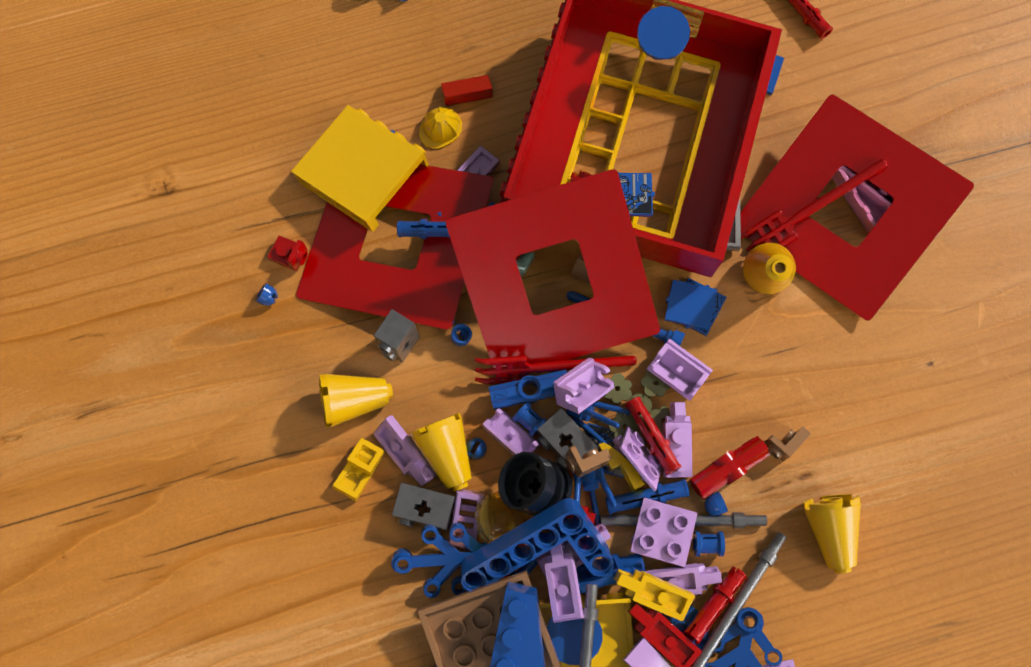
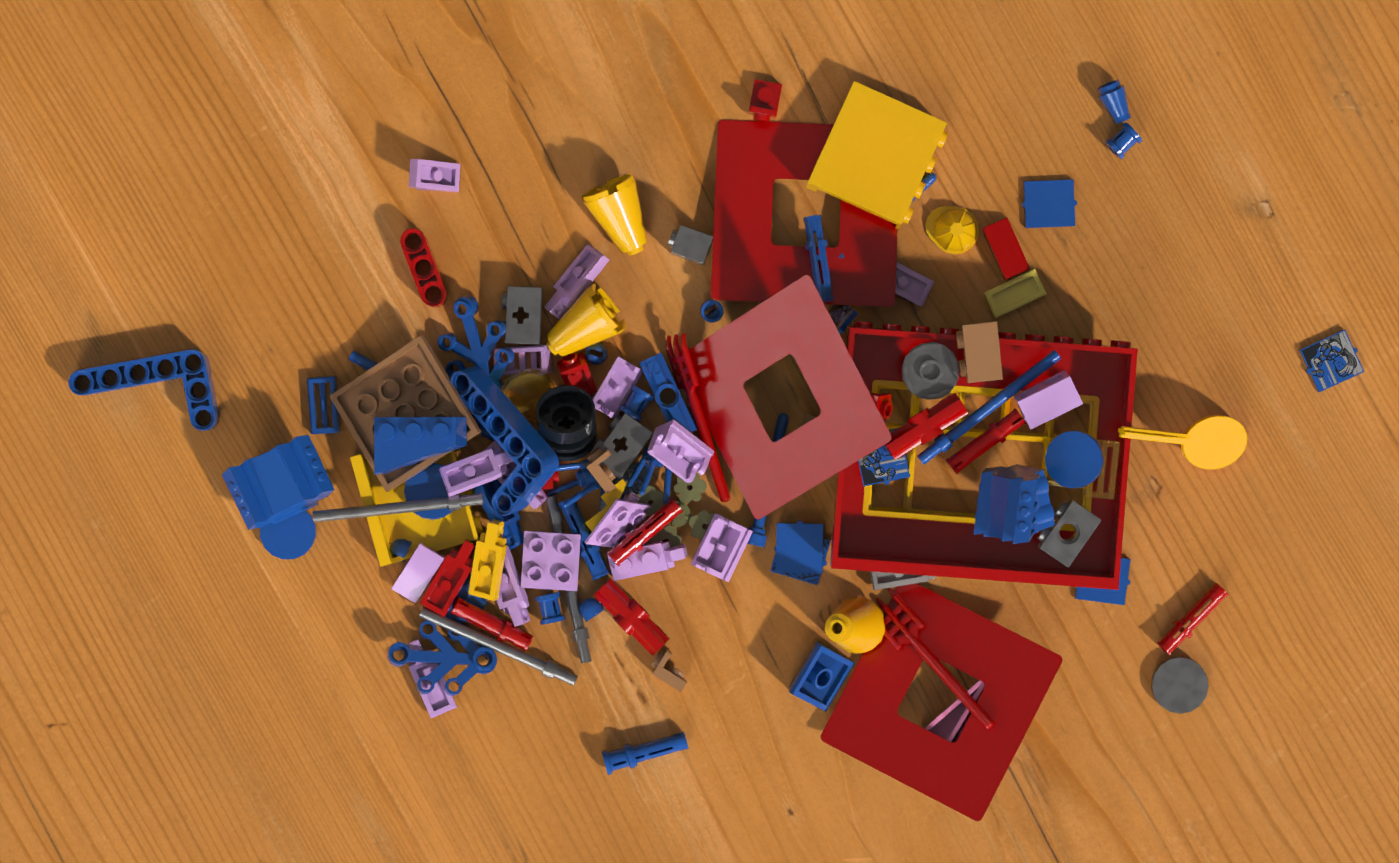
camera: 75 degrees right, 15 degrees up
blue hinge [255,283,278,306] -> none
yellow slope [333,438,384,502] -> none
yellow cone [803,494,861,574] -> none
none -> red beam [400,228,448,307]
none -> lavender slope [409,159,460,192]
none -> red bracket [557,352,598,395]
none -> blue pin [601,731,689,775]
none -> blue slope [788,641,855,711]
none -> red piece [884,393,968,460]
none -> flat silver tile [902,342,960,400]
none -> blue bar [917,350,1061,465]
none -> red pin [946,408,1026,475]
none -> medium nougat brick [956,321,1003,383]
none -> blue slope [974,464,1055,544]
none -> light yellow tile [983,269,1047,318]
none -> lavender hinge [1013,370,1083,429]
none -> blue piece [1022,180,1077,228]
none -> flat silver brick [1037,499,1101,568]
none -> flat silver tile [1151,657,1209,714]

